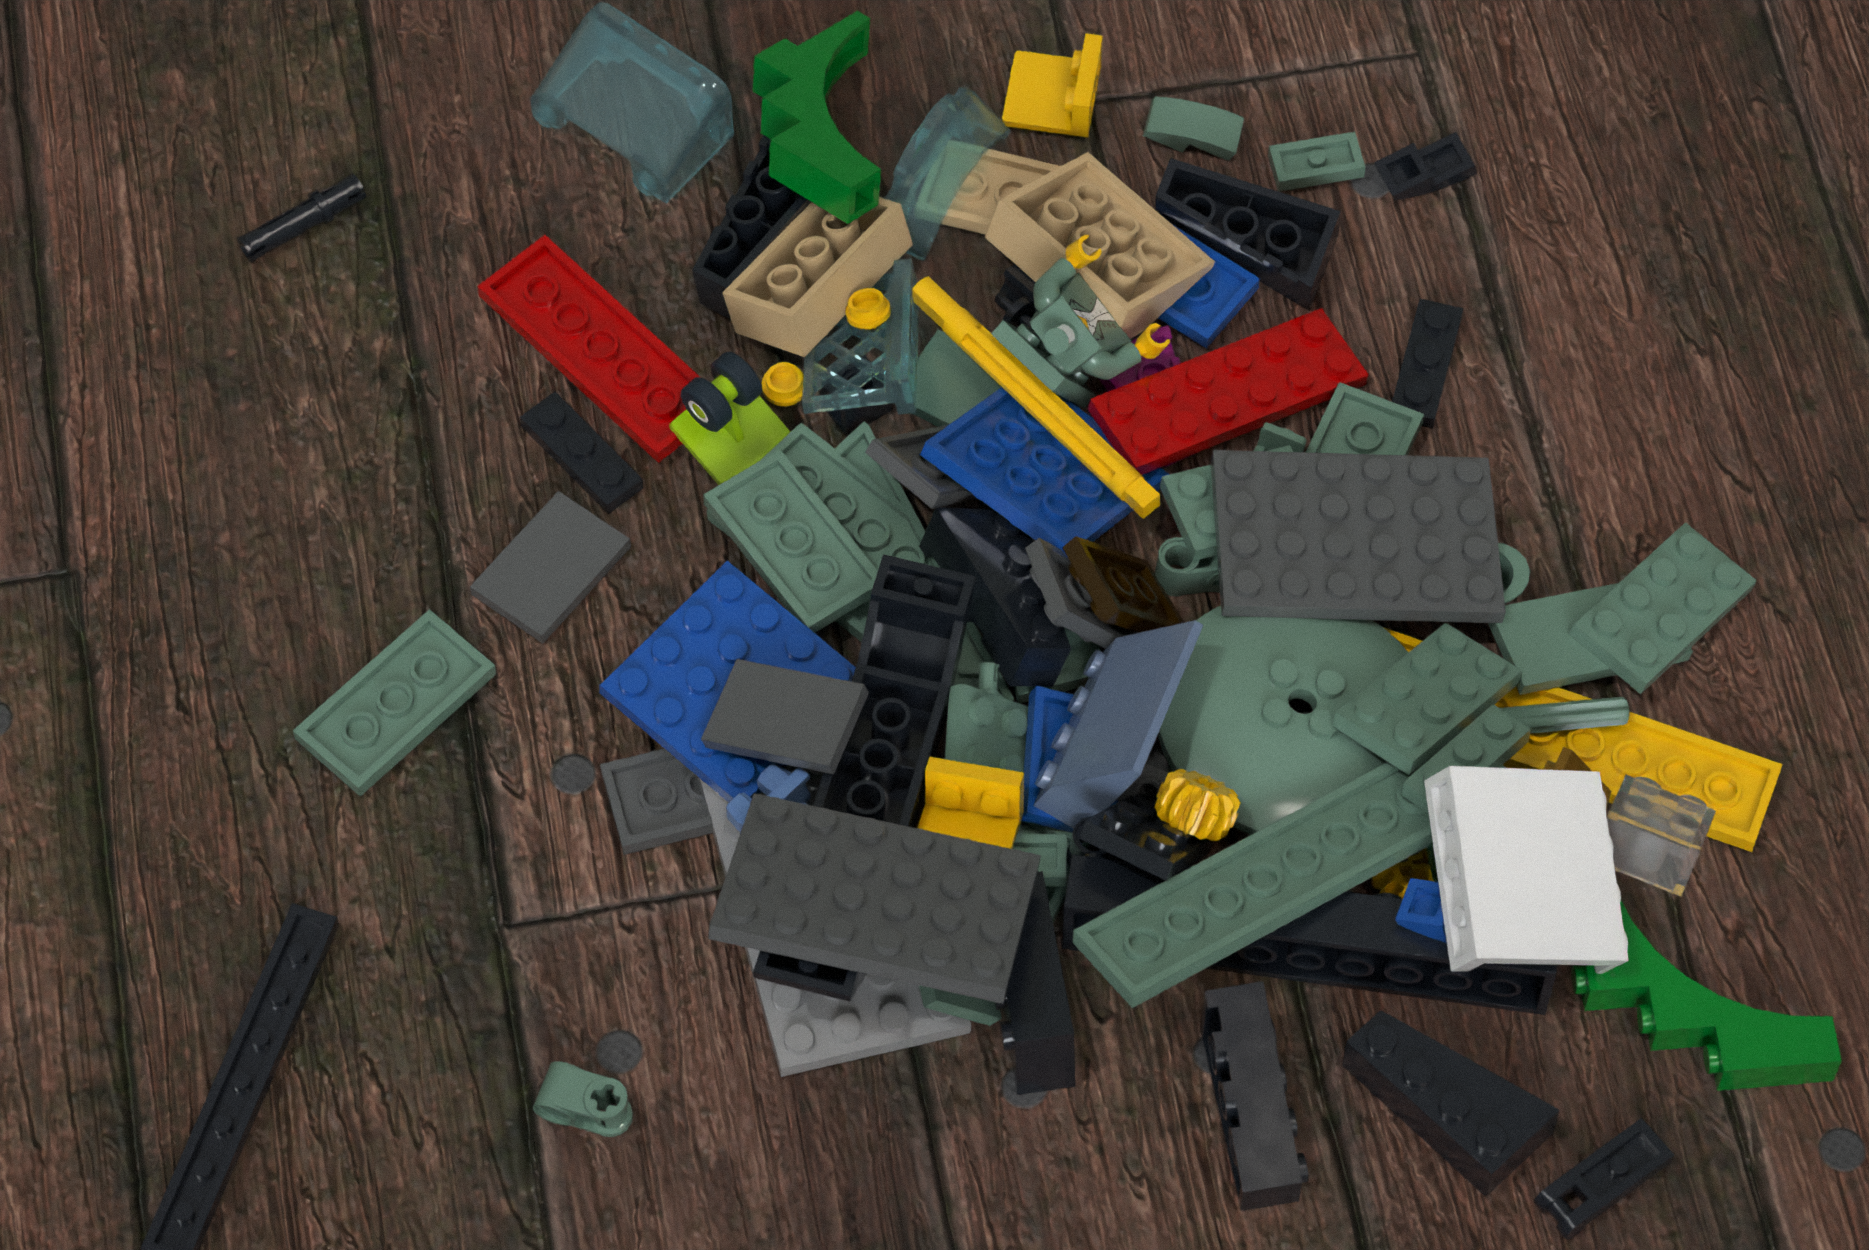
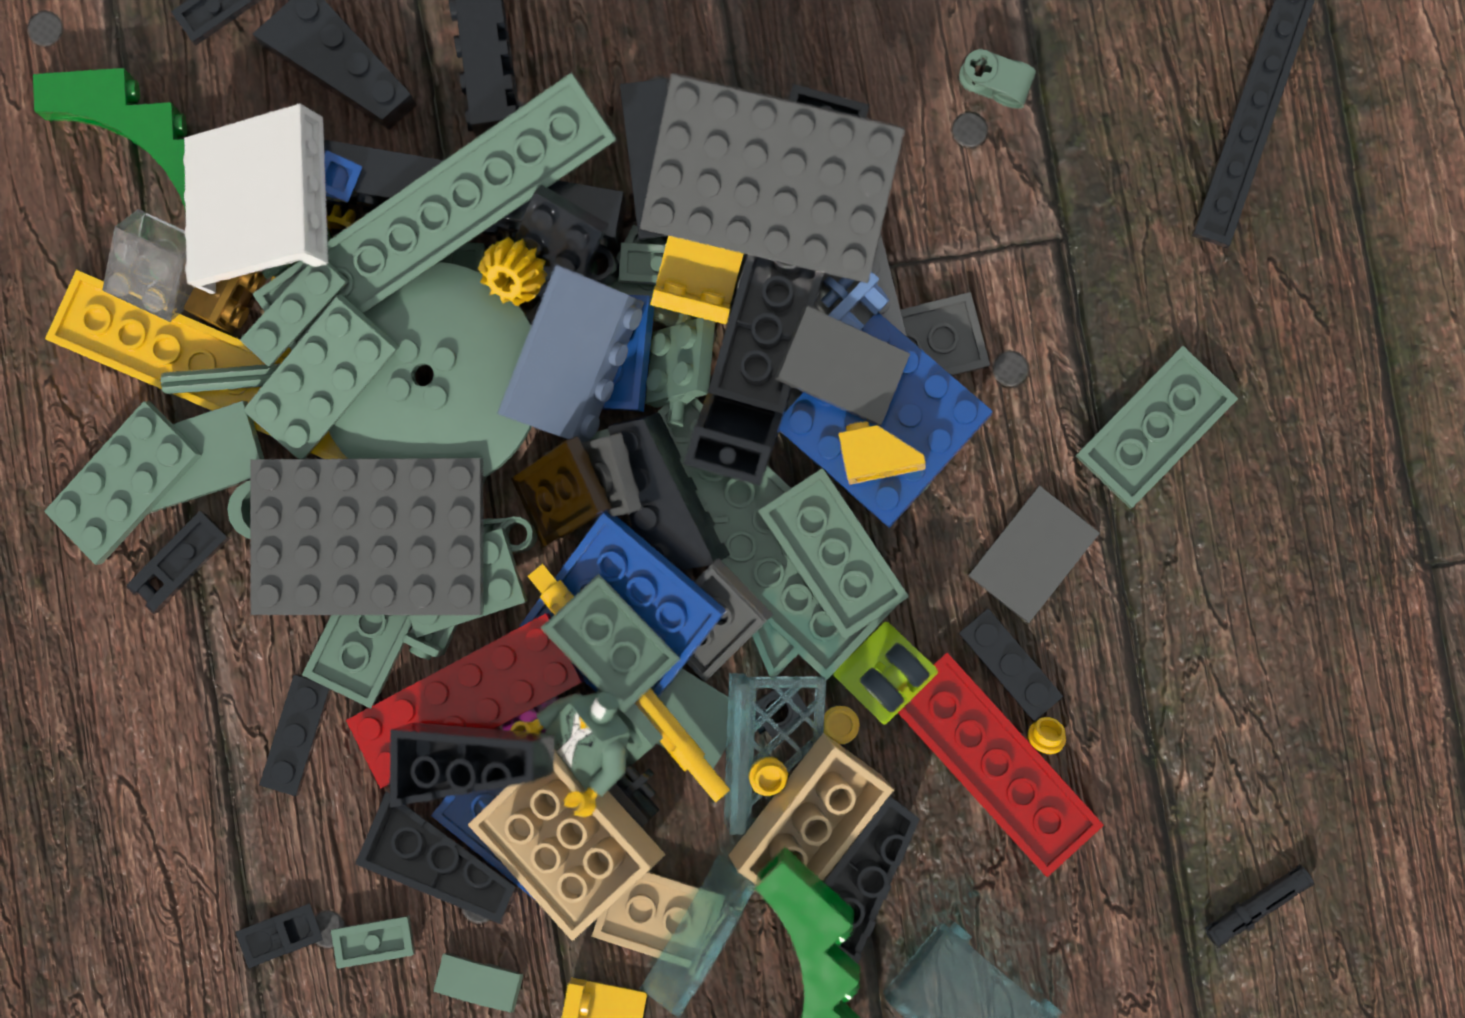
camera: 175 degrees left, 25 degrees up
none -> black plate [126,511,230,614]
none -> black wedge [390,723,554,808]
none -> sand green tile [541,574,680,714]
none -> yellow slope [838,422,926,485]
none -> yellow plate [1027,717,1066,754]

